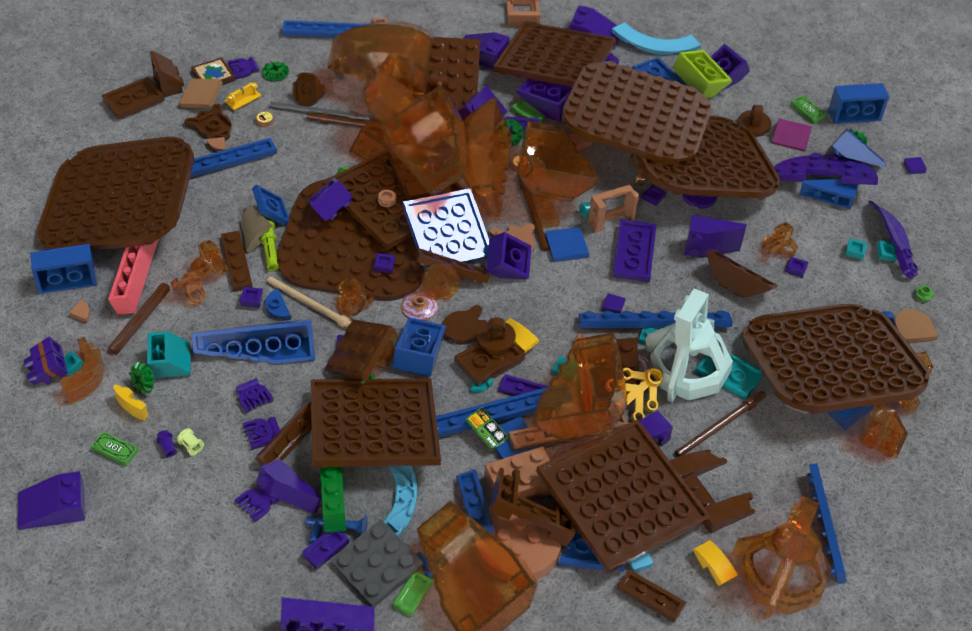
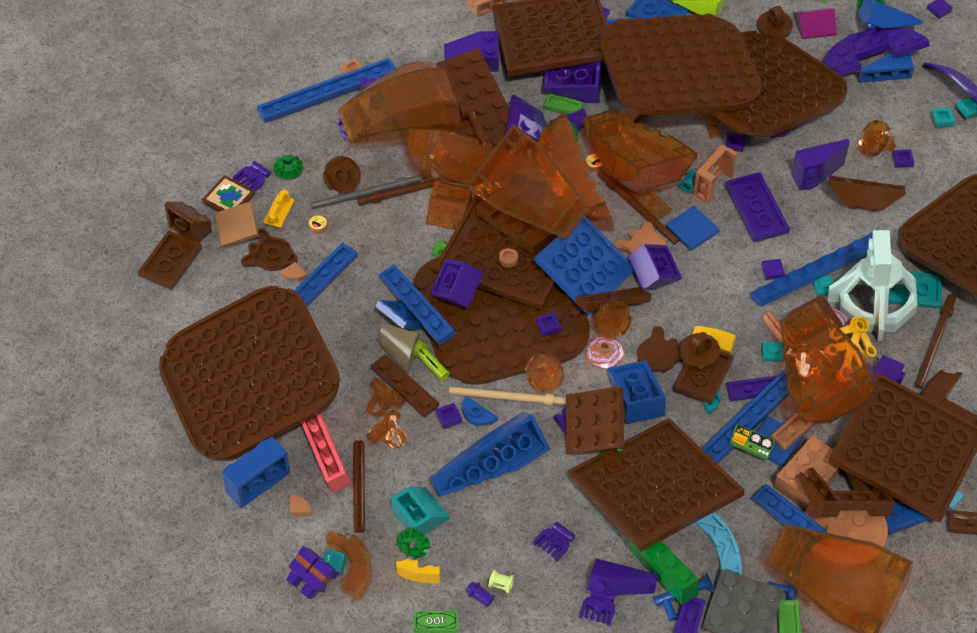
camera: 25 degrees left, 5 degrees up
dark purple piece [235,378,273,413] -> none
reddish brown plate [255,401,312,466] -> none
none -> blue plate [378,264,456,345]
none -> clear orange tile [792,345,833,384]

